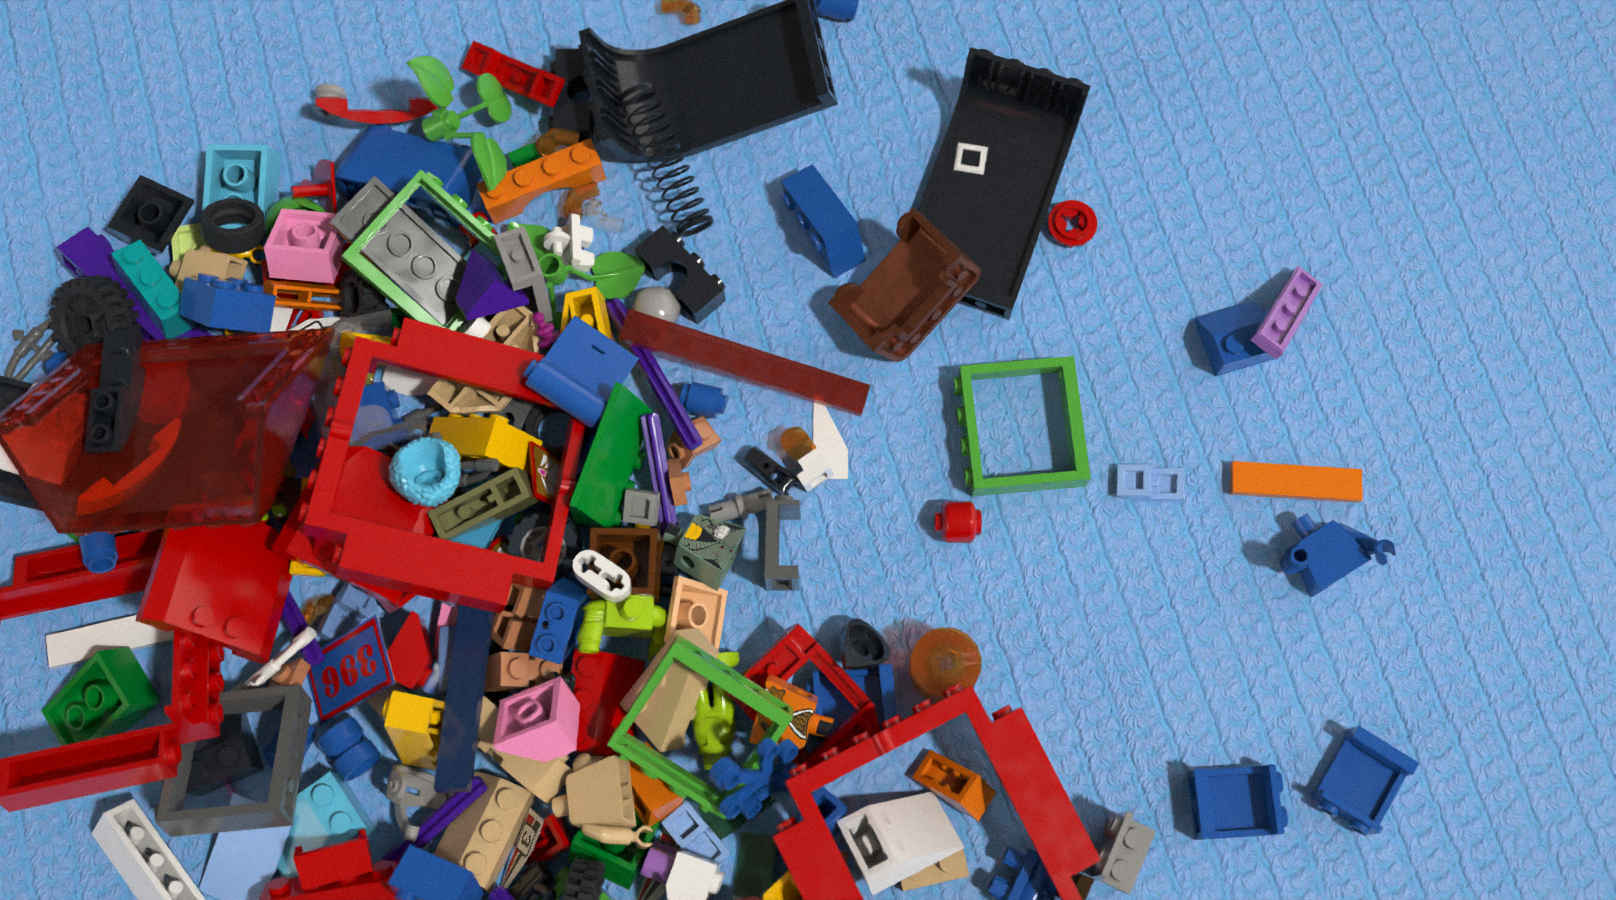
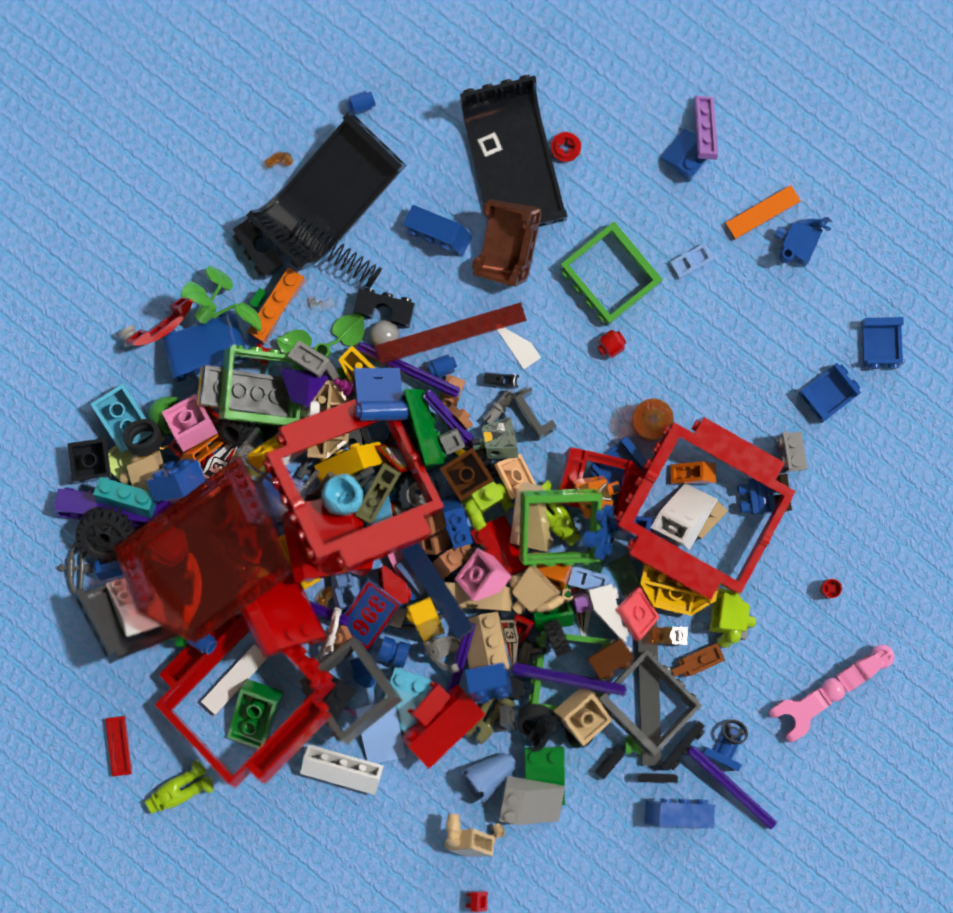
camera: 35 degrees left, 10 degrees up
black slope [84,330,146,455] -> none
red shield [290,159,337,214] -> none
red slope [461,40,565,108] -> none
clear orange arm [535,127,580,157] -> none
white hips [543,213,595,277] -> none
clear orange arm [563,181,600,219] -> none
white beam [573,550,632,603] -> none
leg [781,427,834,492] -> none
black piece [839,618,890,670] -> none

